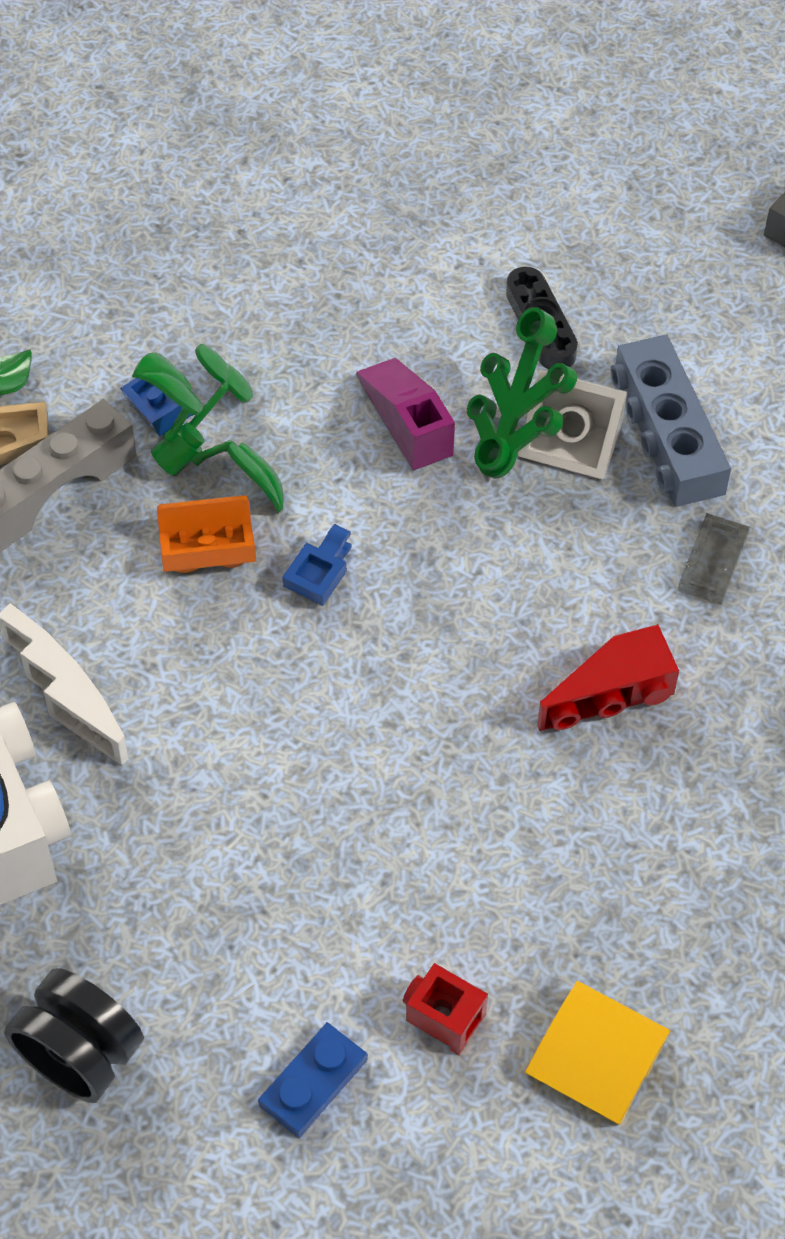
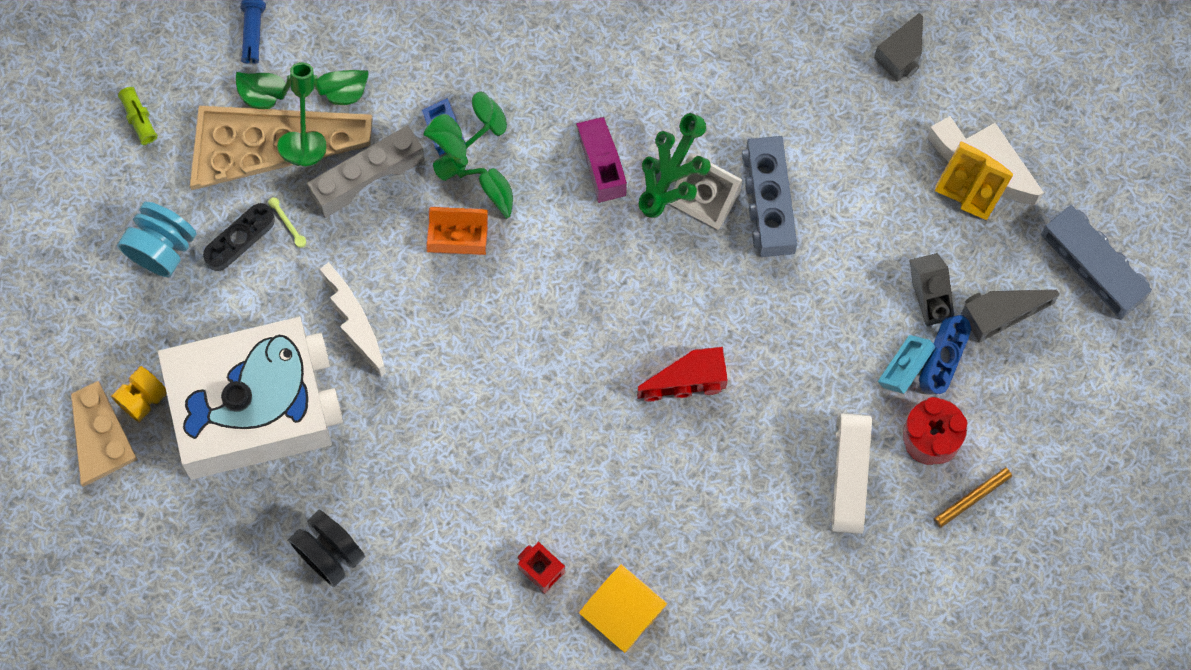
camera: 10 degrees right, 15 degrees up
blue plate [258,1022,368,1138] -> none
blue plate [282,524,352,606] -> none
black beam [506,267,578,369] -> none
clear smoke tile [677,513,750,605] -> none

